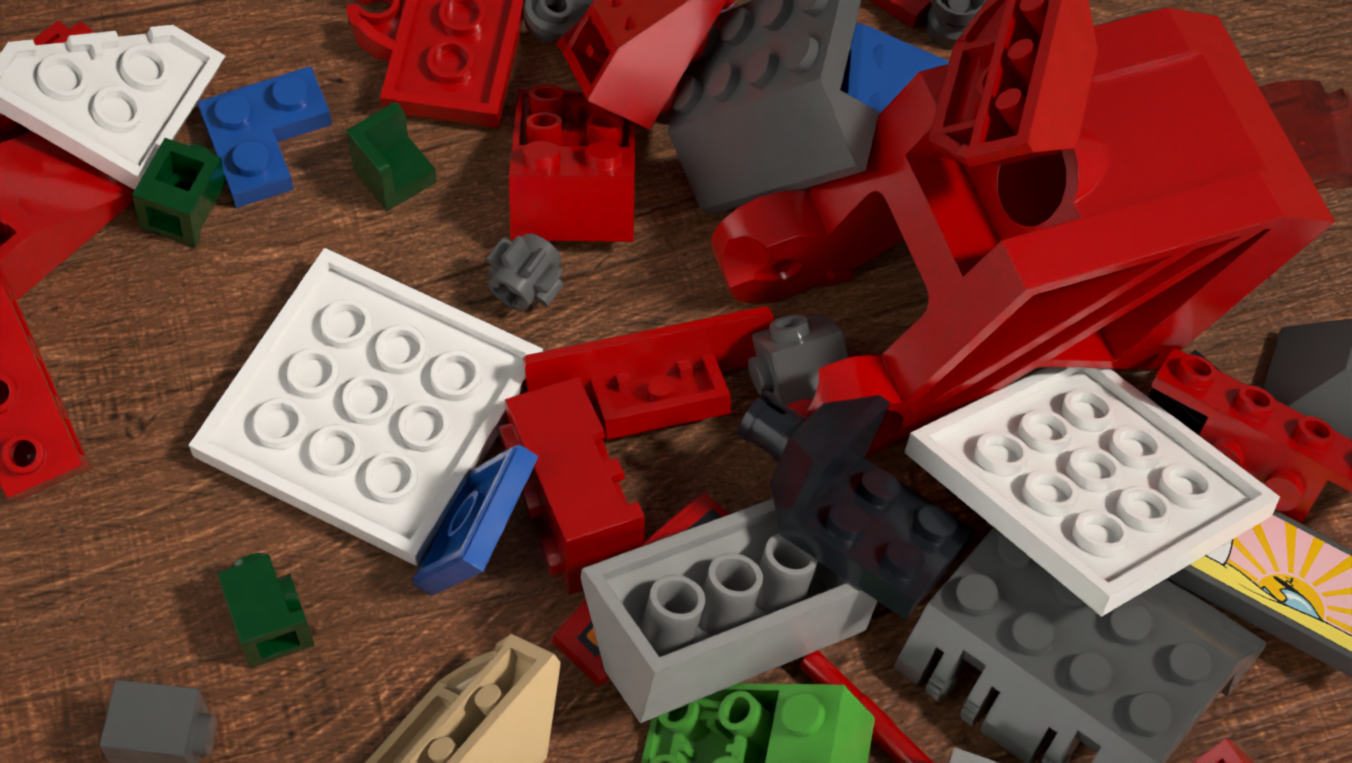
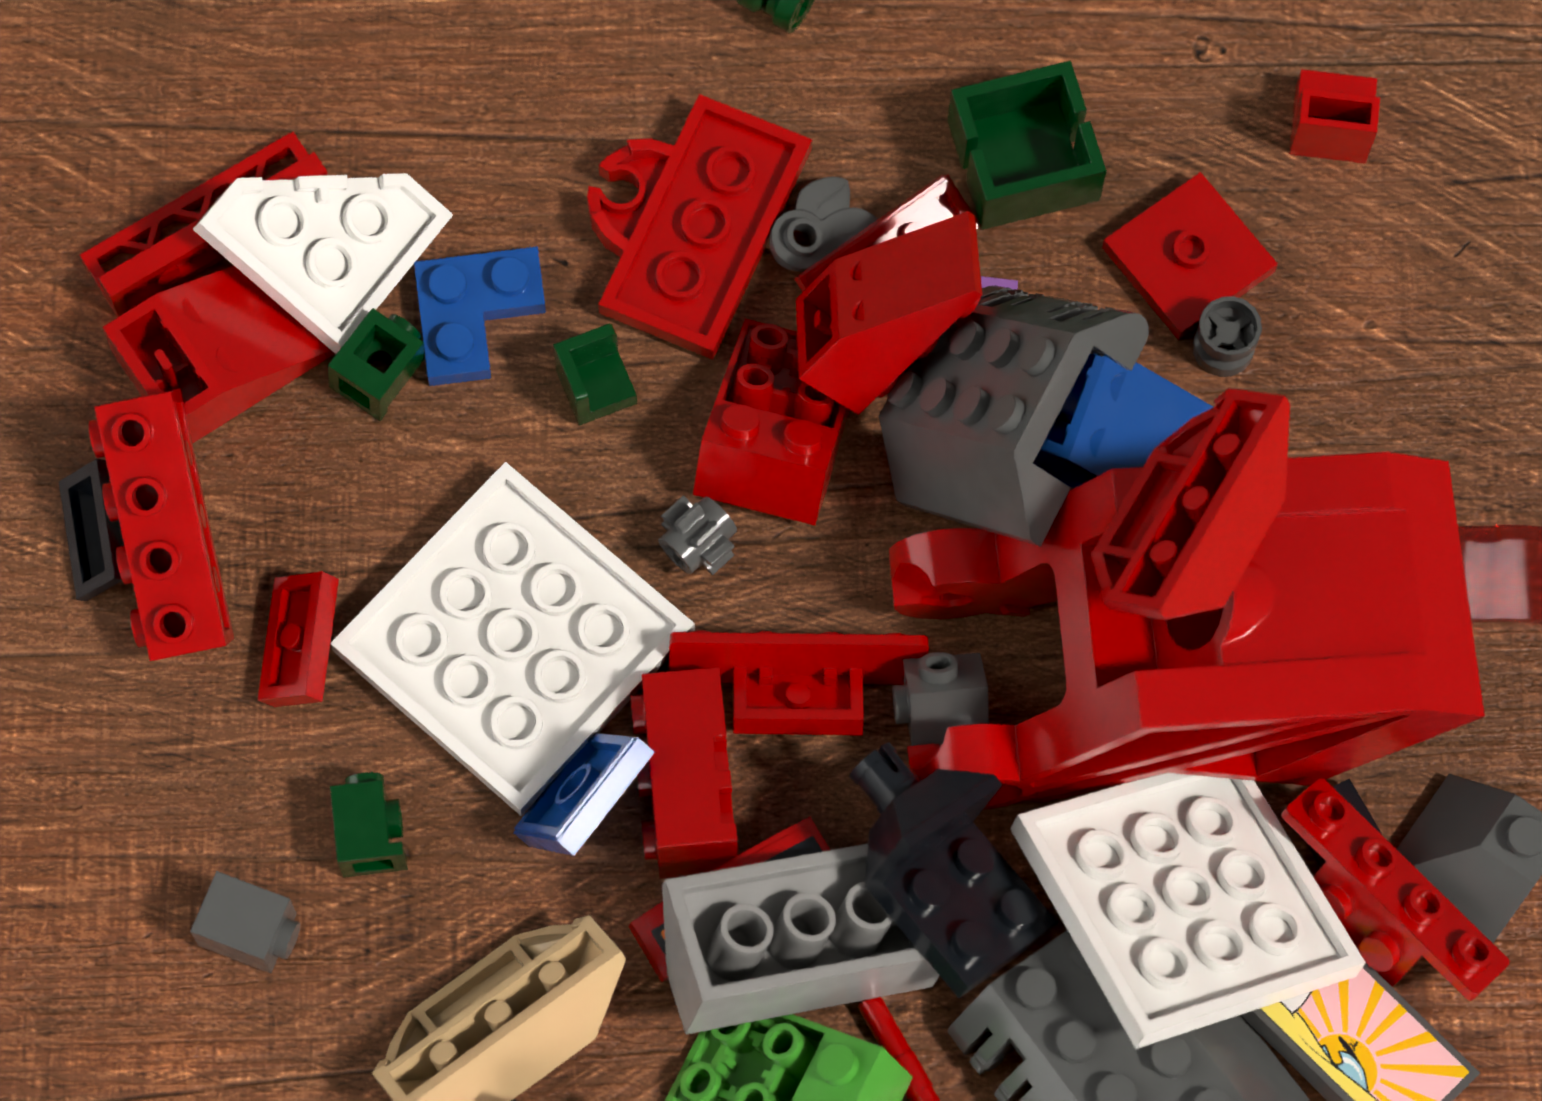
camera: 15 degrees right, 10 degrees up
none -> red plate [257,571,339,707]

